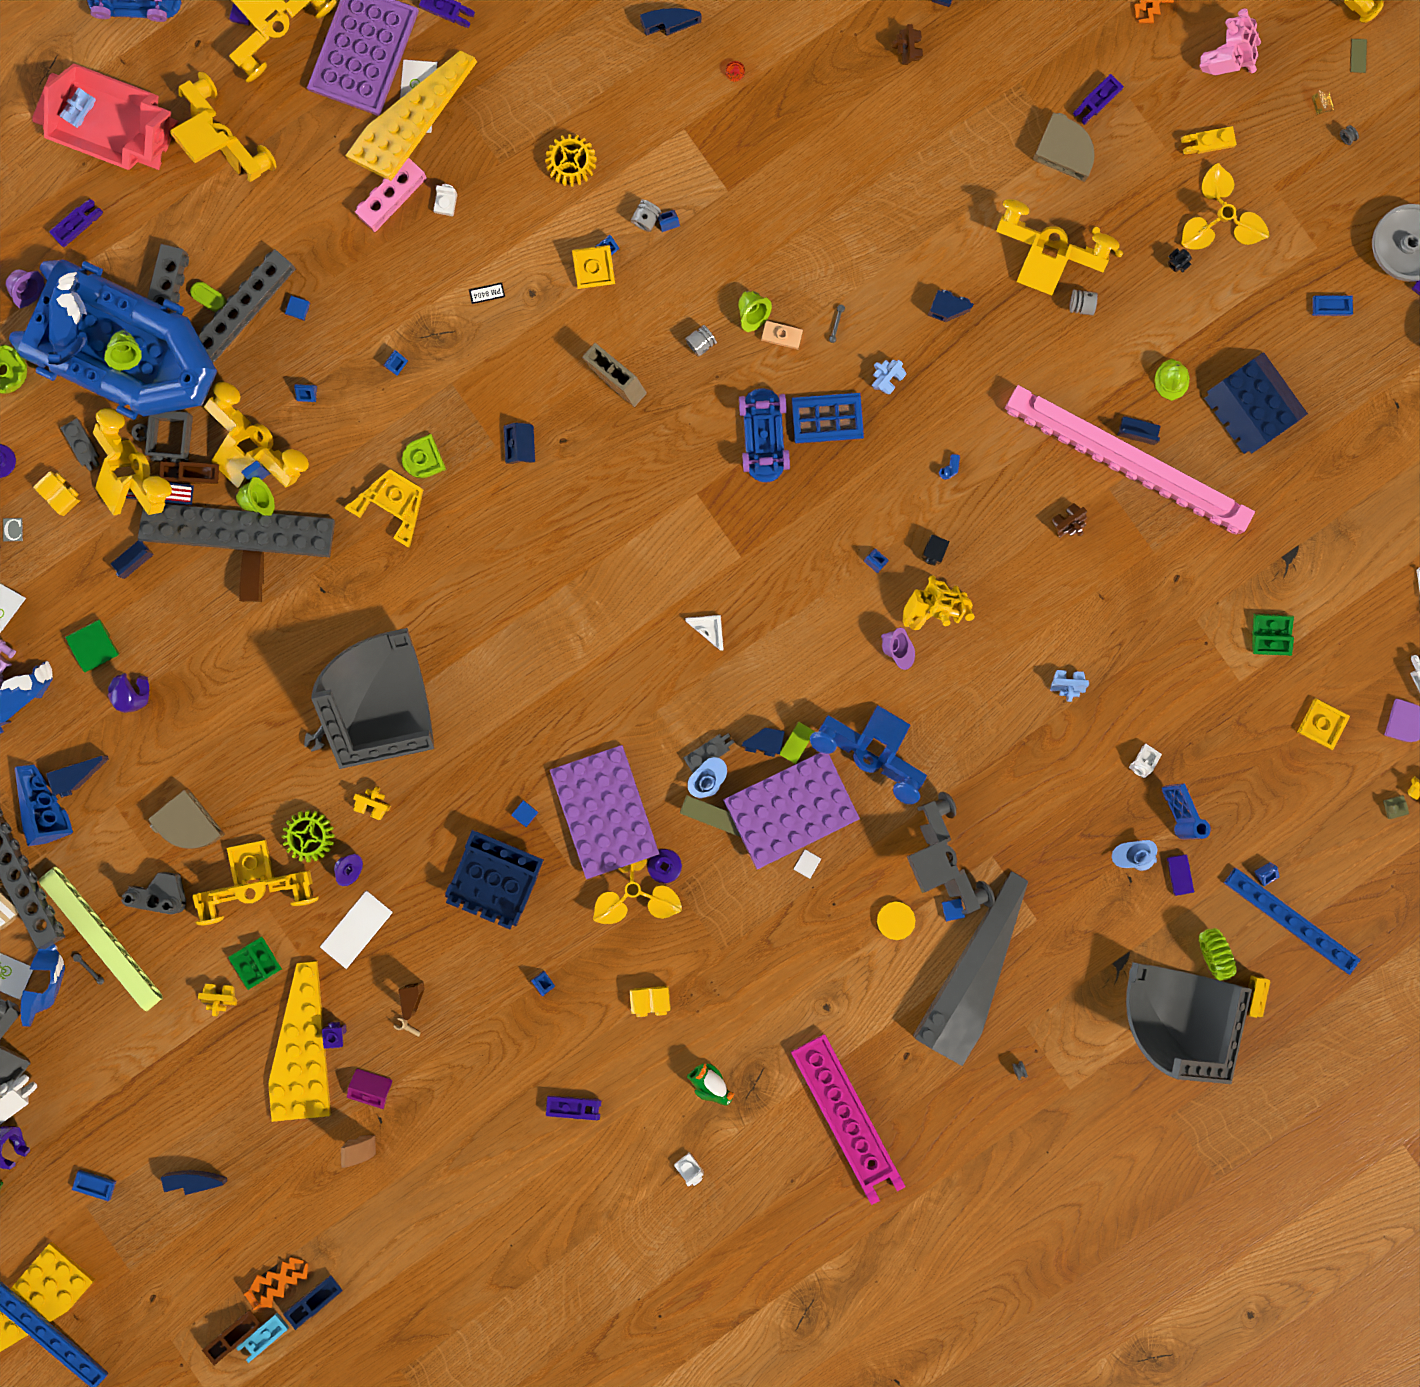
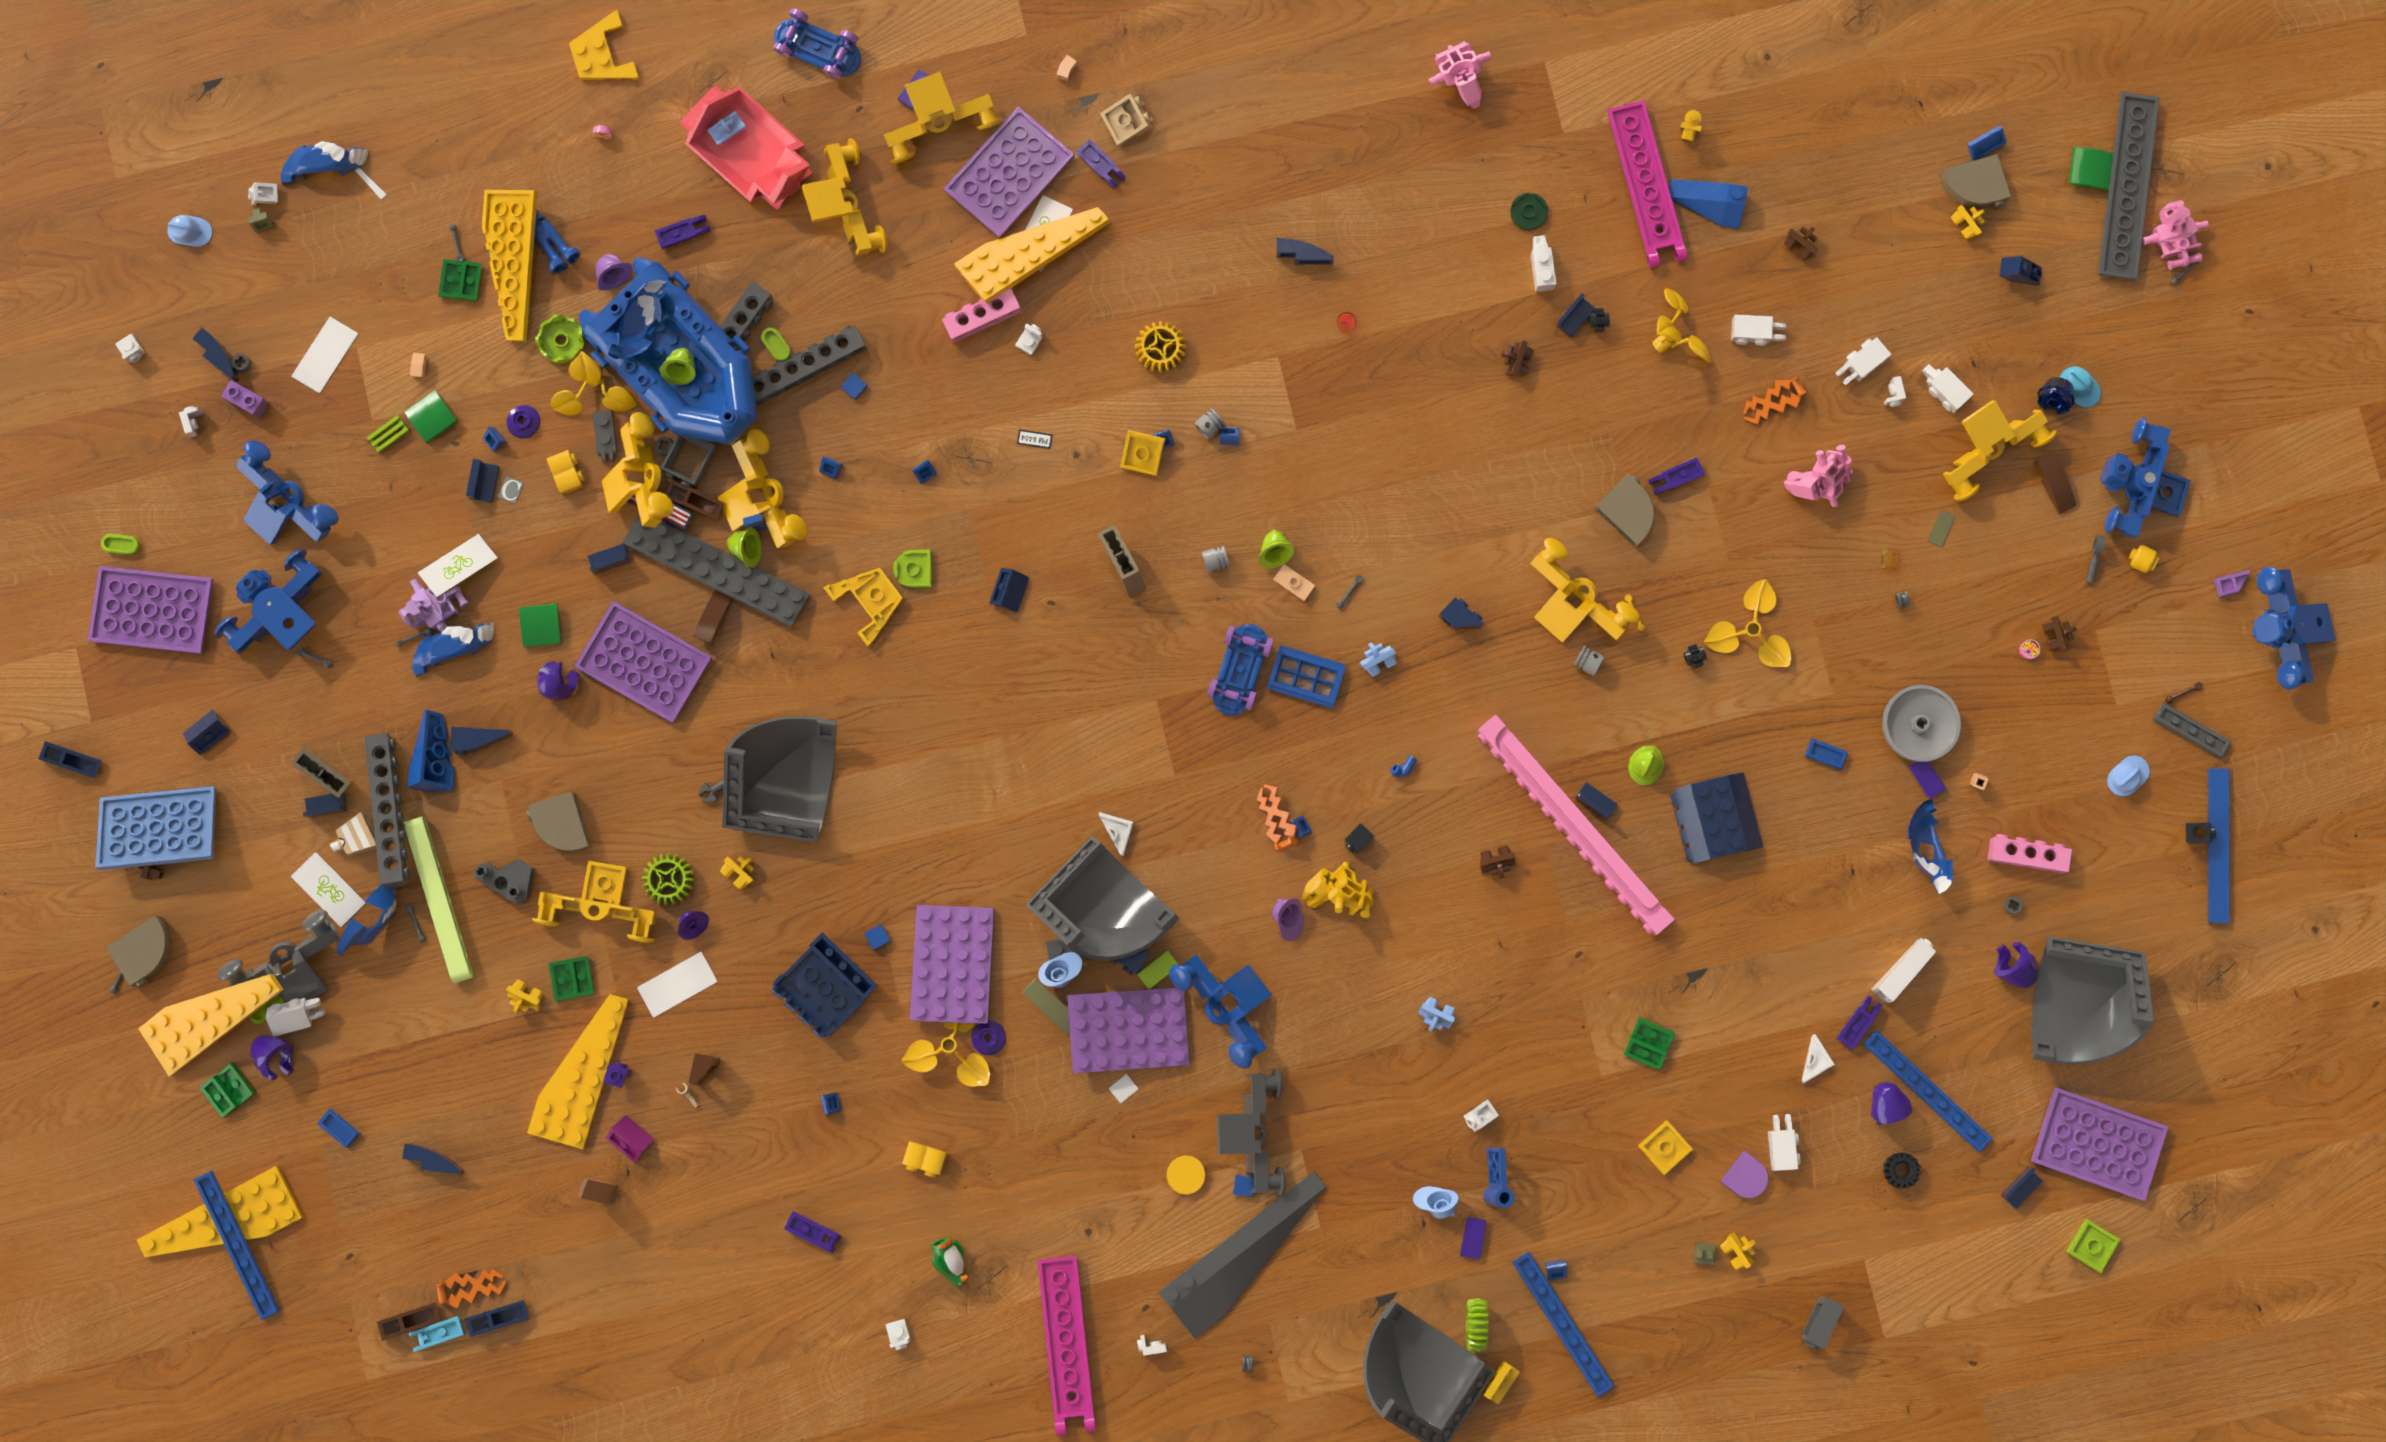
camera: 30 degrees right, 5 degrees down
yellow hinge [1181,126,1237,154] -> none
none -> yellow plant [550,351,638,416]
none -> medium lavender plate [574,601,712,723]
none -> dark grey panel [1025,835,1179,960]
none -> white bracket [1137,1335,1167,1356]
none -> orange piece [1256,784,1299,852]

